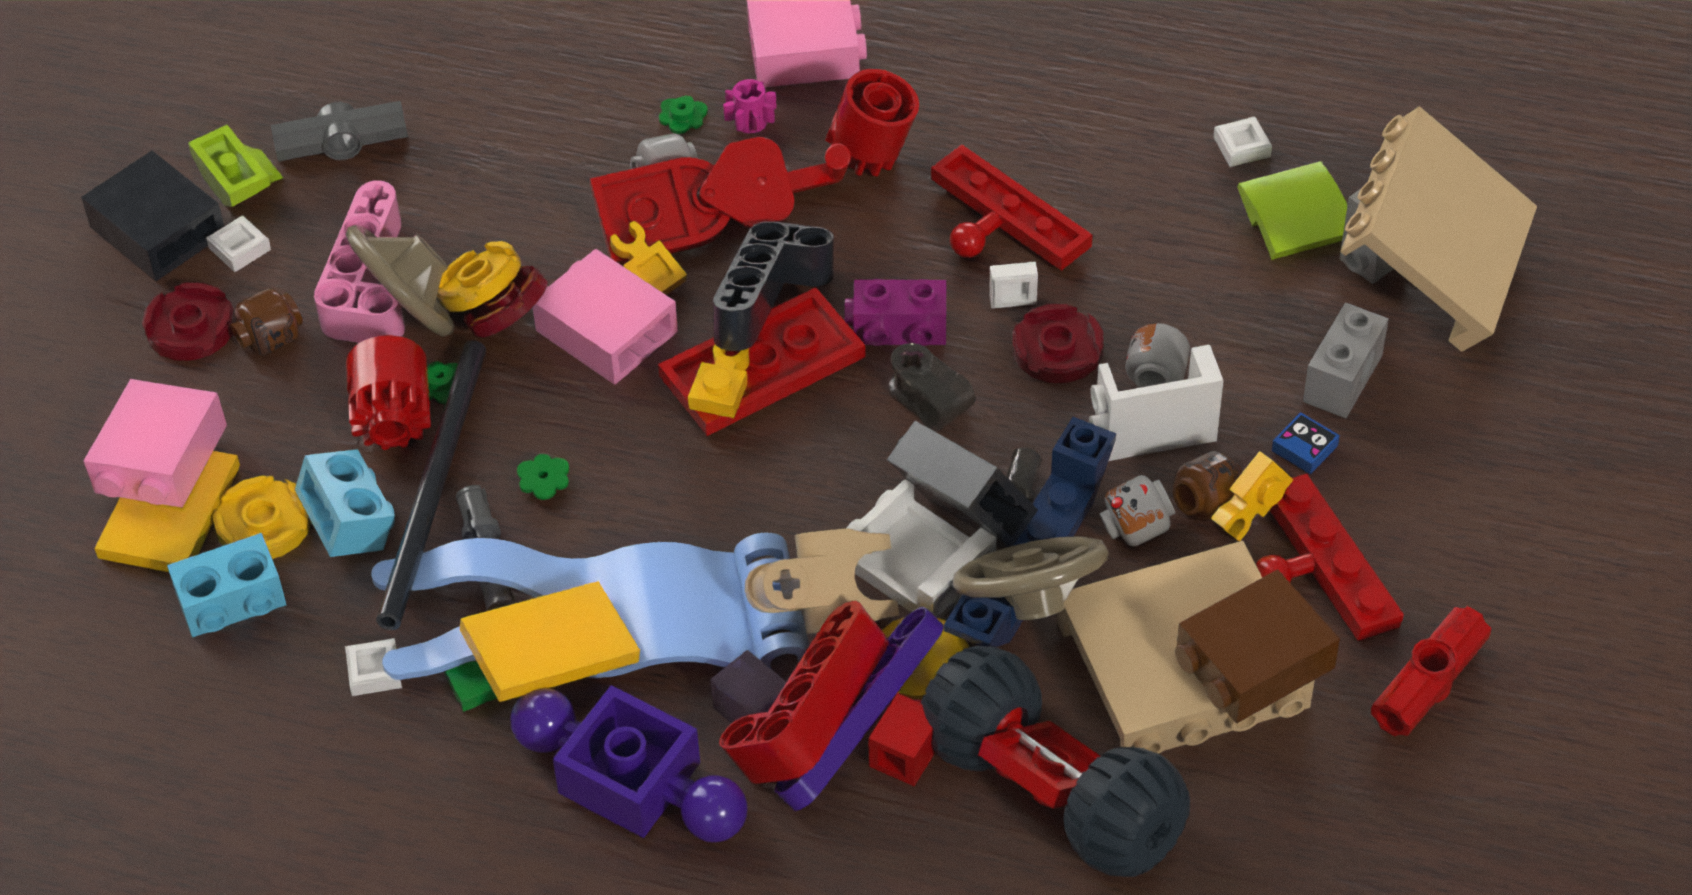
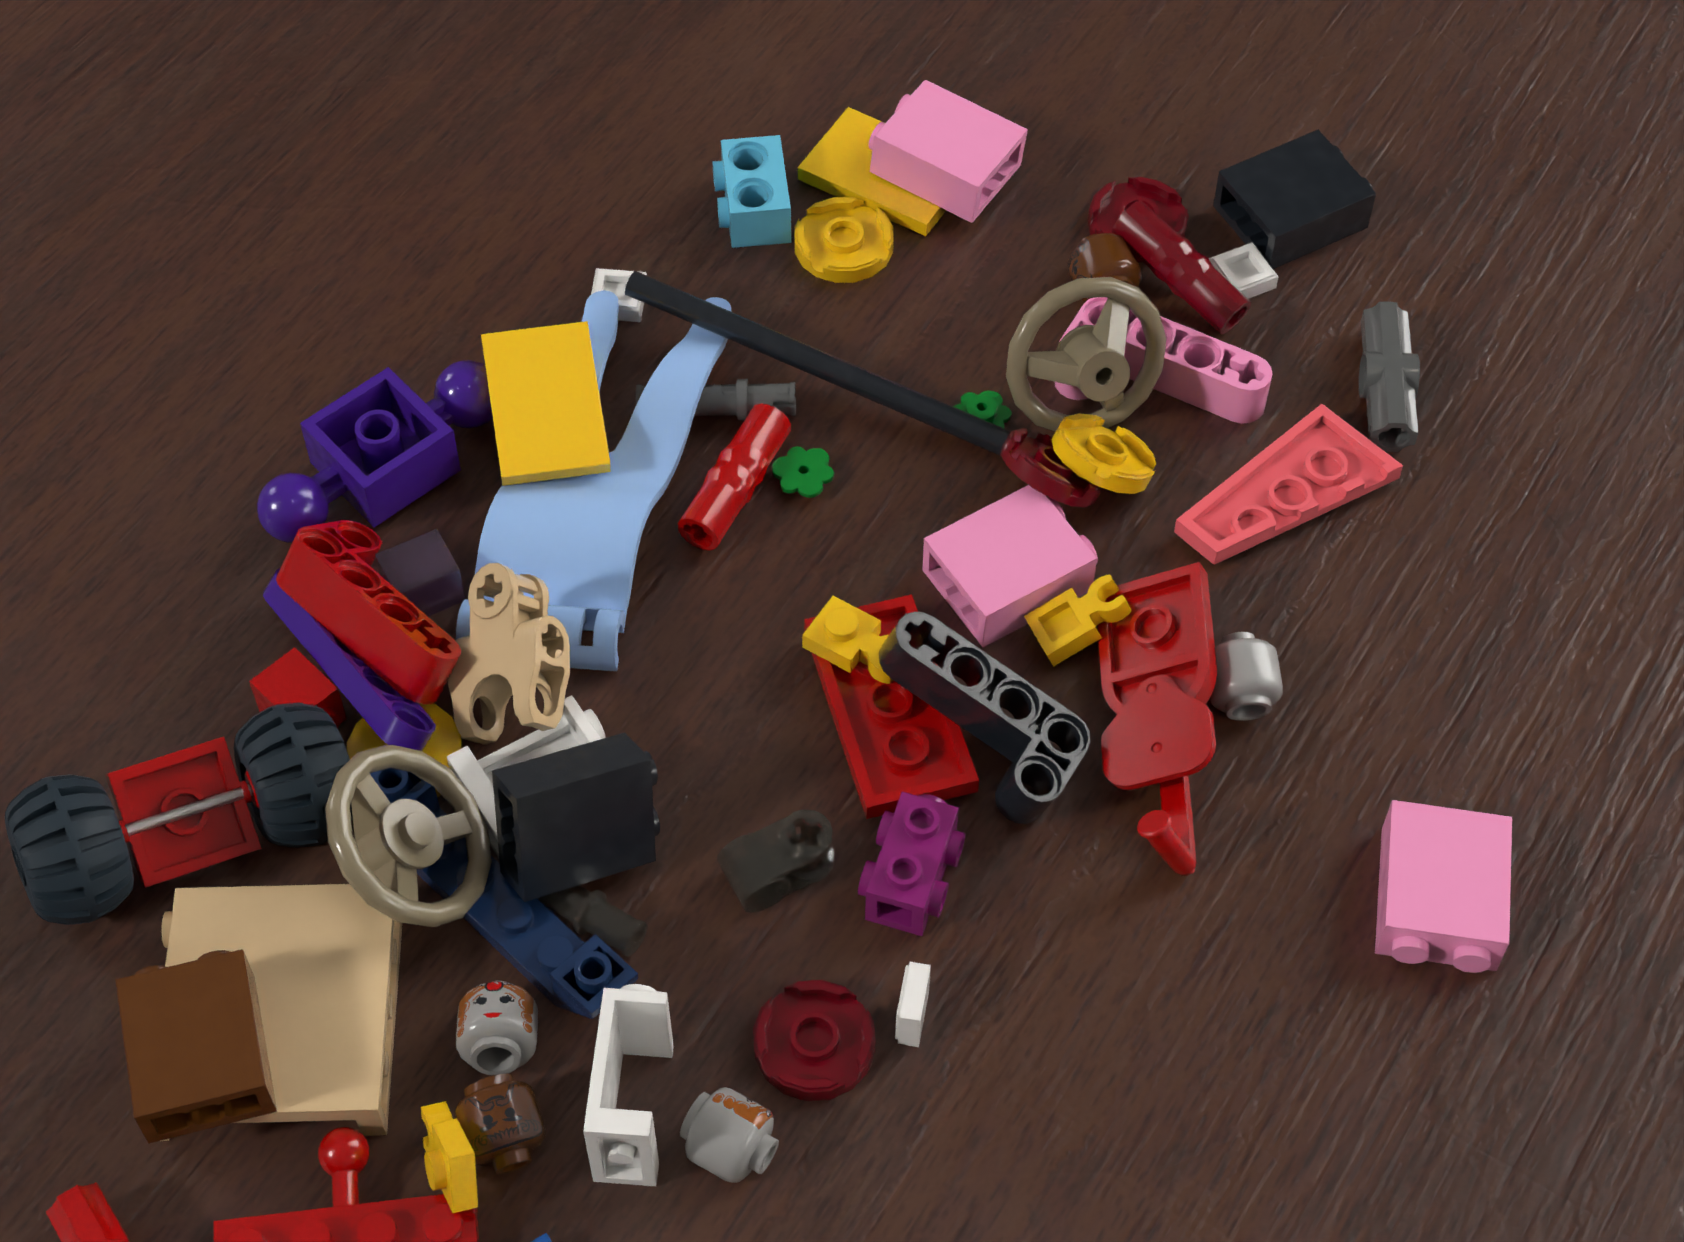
camera: 105 degrees right, 5 degrees up
lime slope [188,125,283,207] -> none
medium azure brick [295,449,395,557] -> none
red gear [346,335,431,450] -> none
green plant [659,95,708,134] -> none
dark pink gear [723,79,776,133] -> none
red gear [825,69,919,177] -> none
red plate [931,145,1092,271] -> none
none -> red axle [678,403,791,551]
none -> dark red axle [1112,200,1252,334]
none -> coral wing [1174,404,1403,565]

